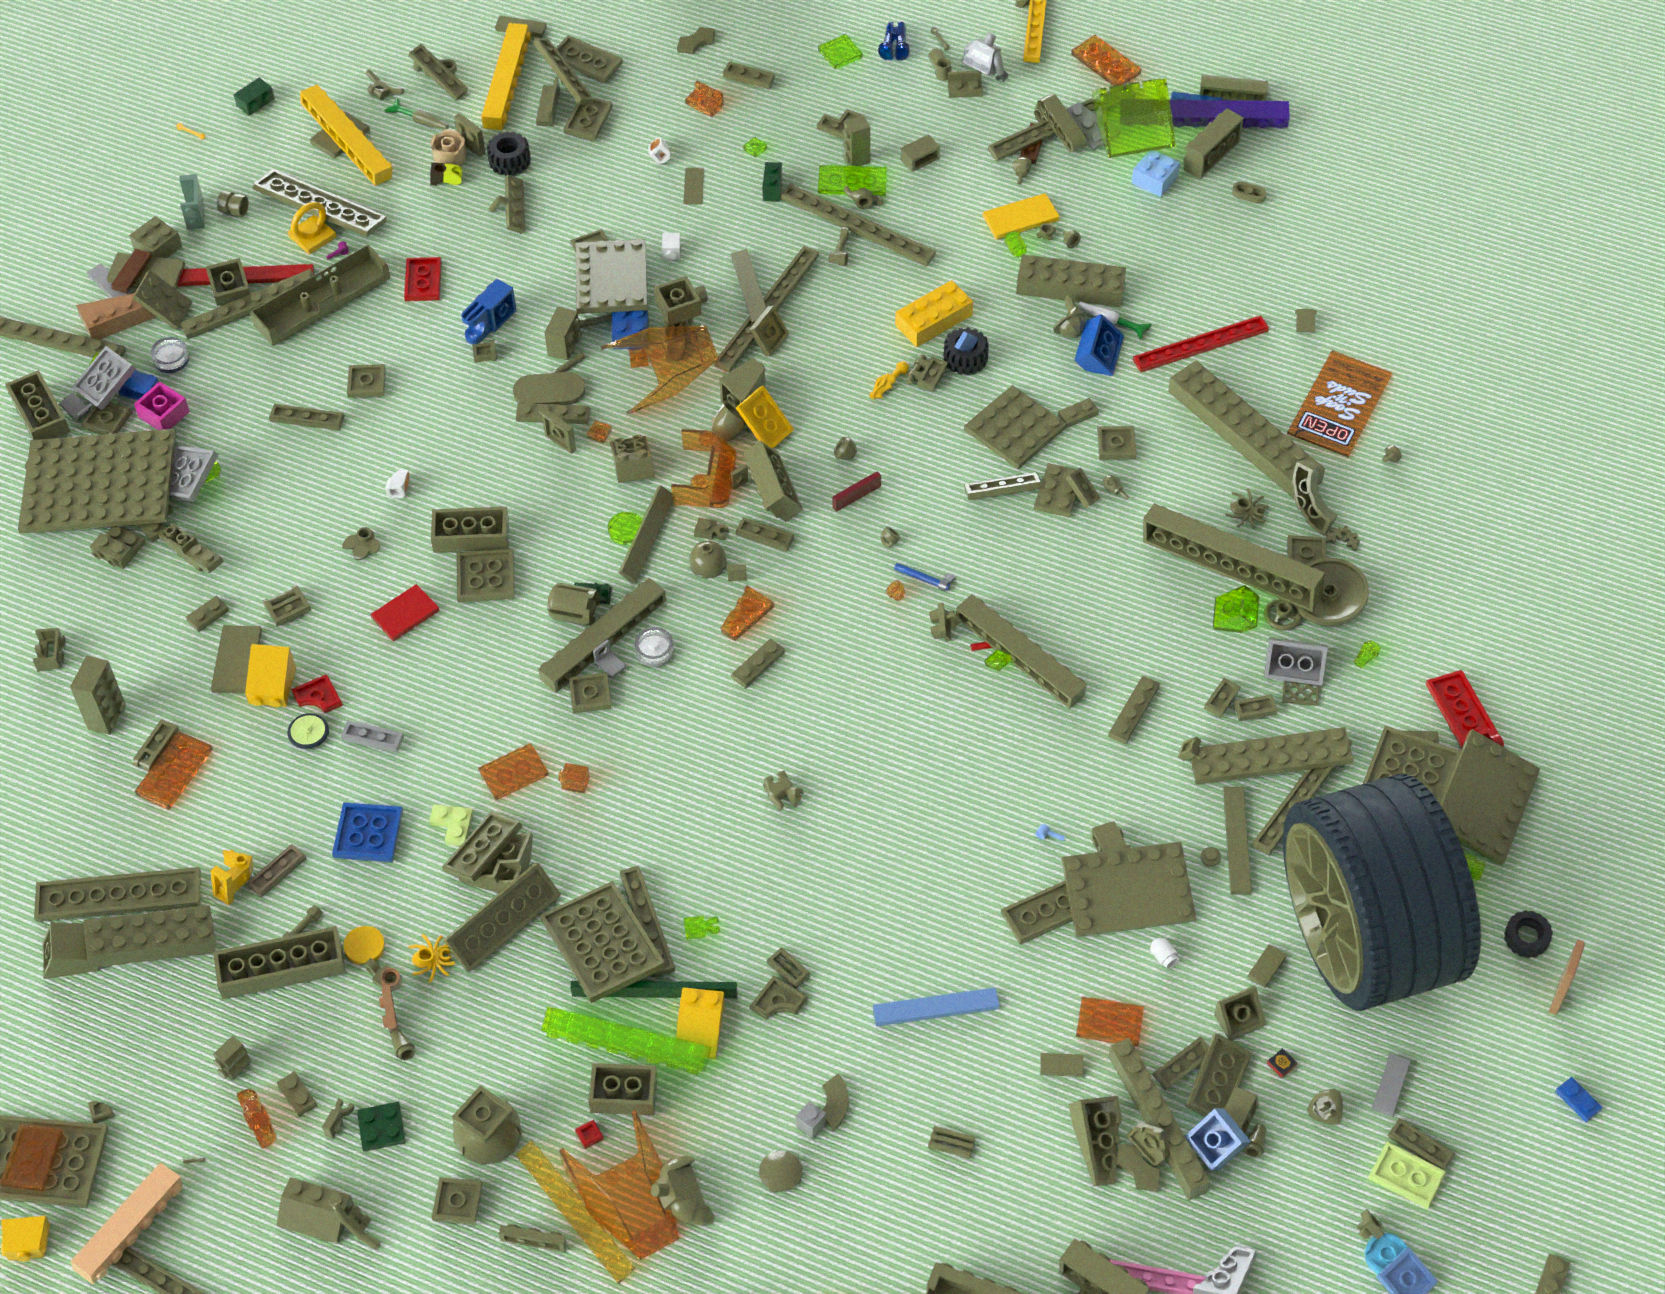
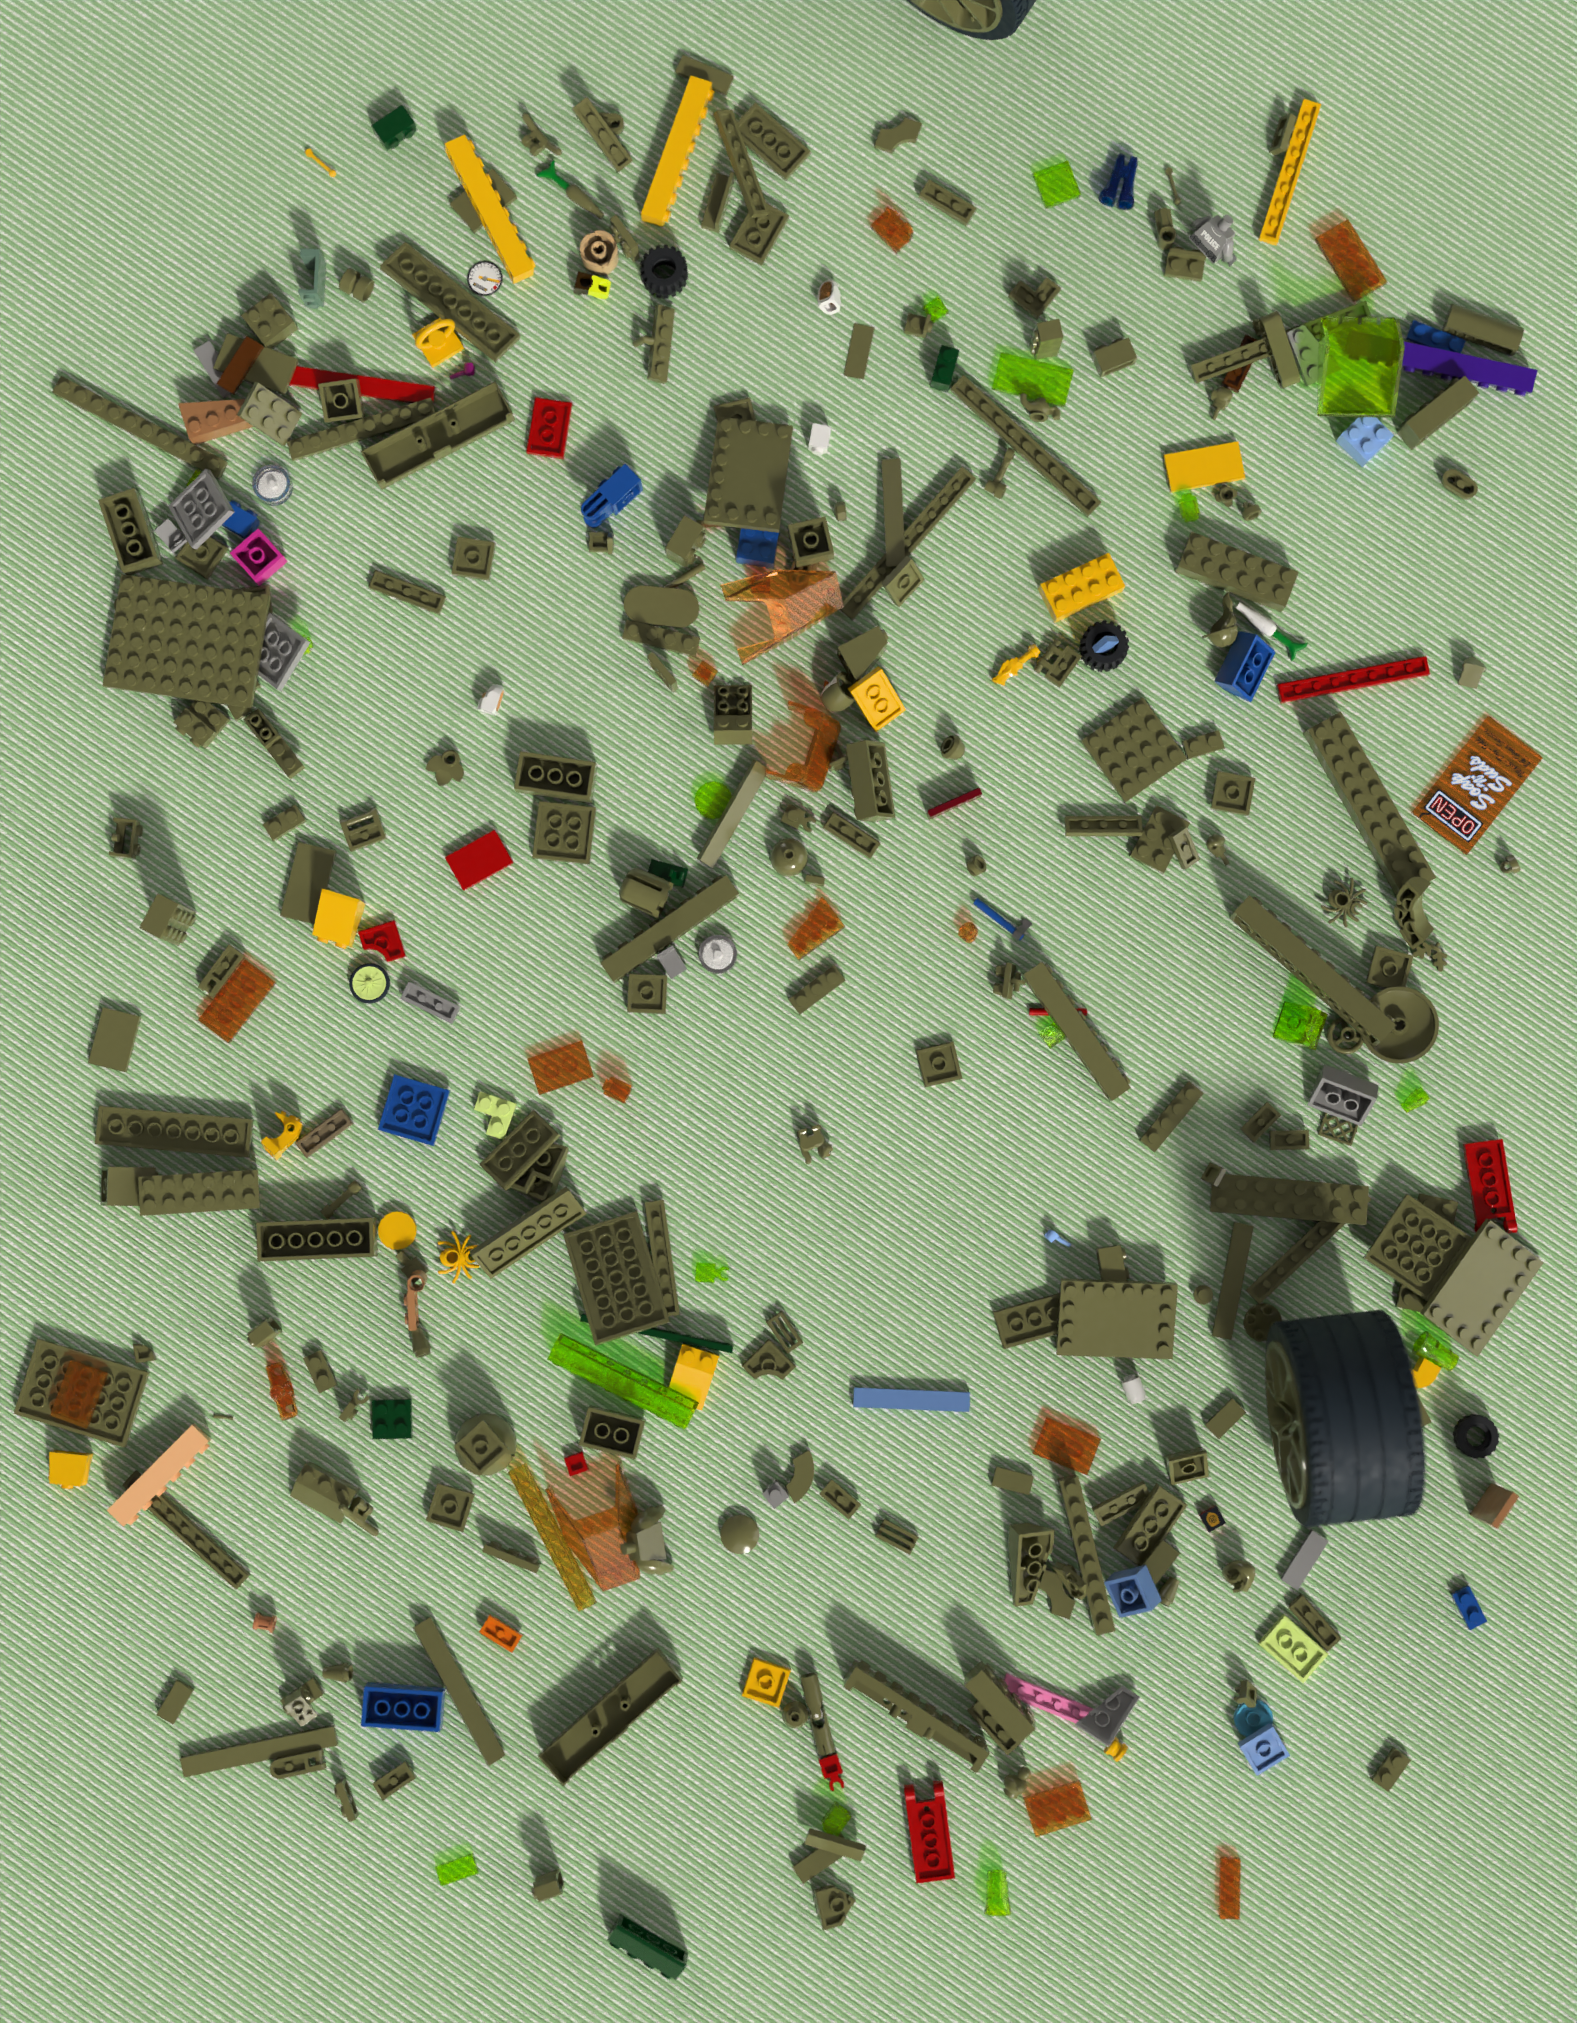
camera: 10 degrees right, 30 degrees up
none -> olive tile [88,1007,141,1072]
none -> white sticker [467,261,503,296]
none -> olive plate [819,1478,861,1520]
none -> olive bracket [904,313,933,339]
none -> olive tile [916,1041,962,1087]
none -> olive dish [1243,1303,1282,1342]

